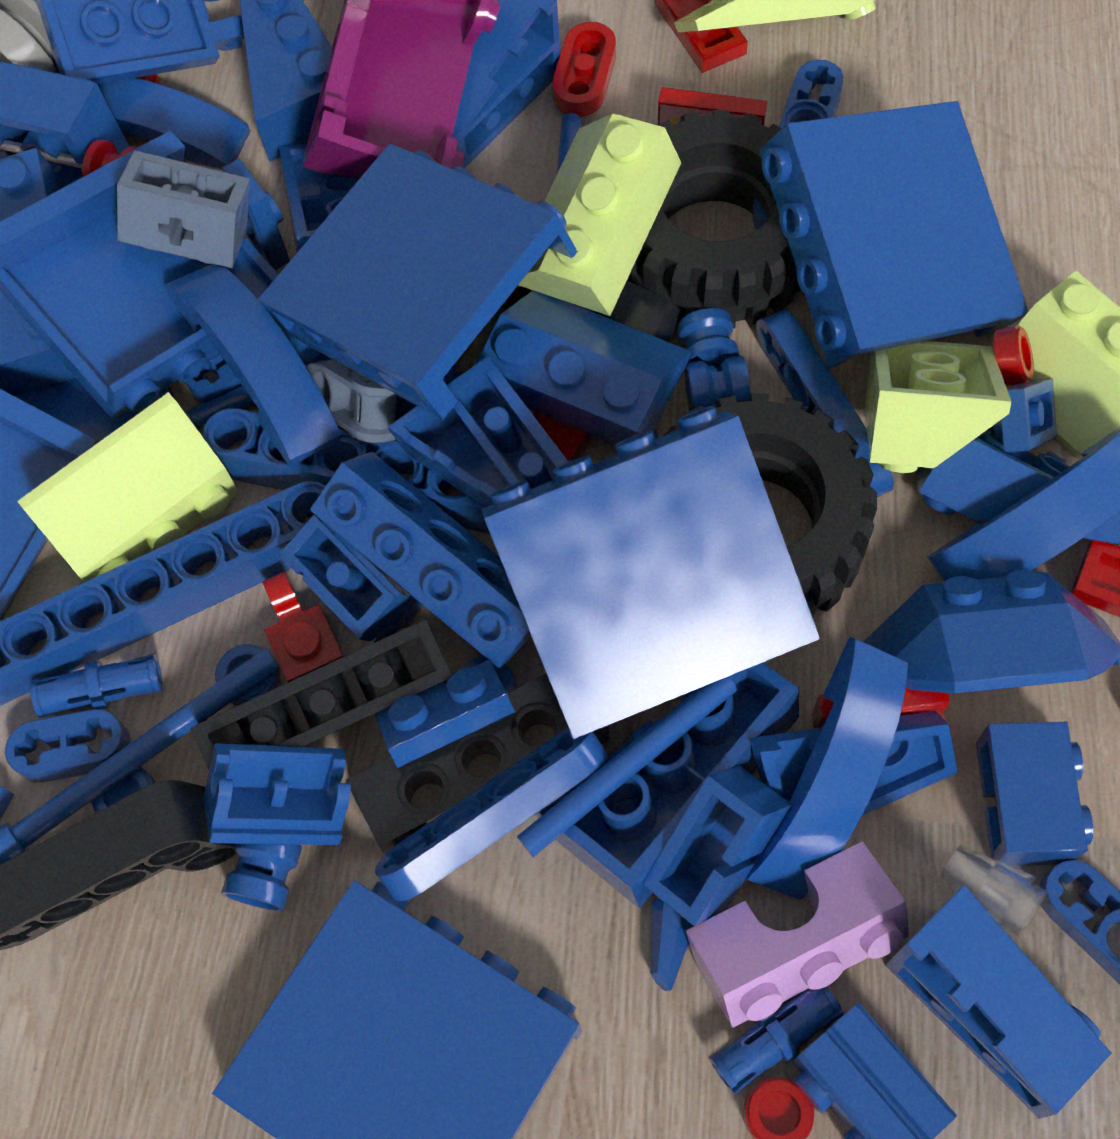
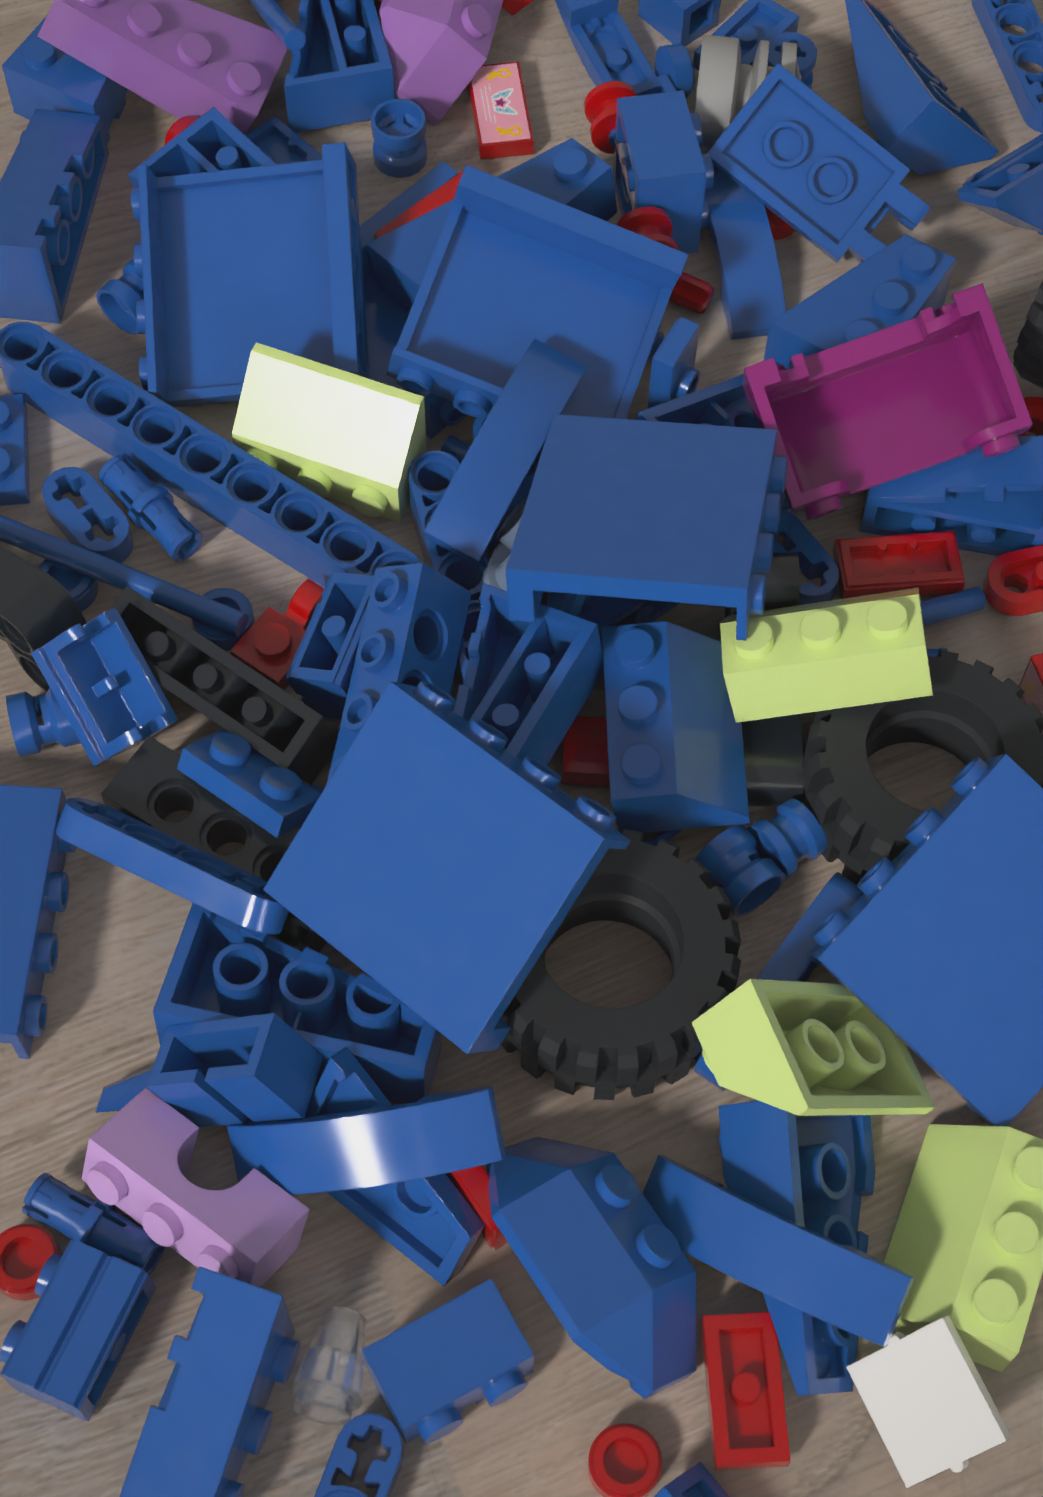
camera: 55 degrees right, 5 degrees down
sand blue brick [117,150,250,268] -> none
blue bar [516,676,737,858] -> none
blue plate [993,378,1057,452] -> none
red tile [994,325,1034,387] -> none
none -> red plate [832,531,966,599]

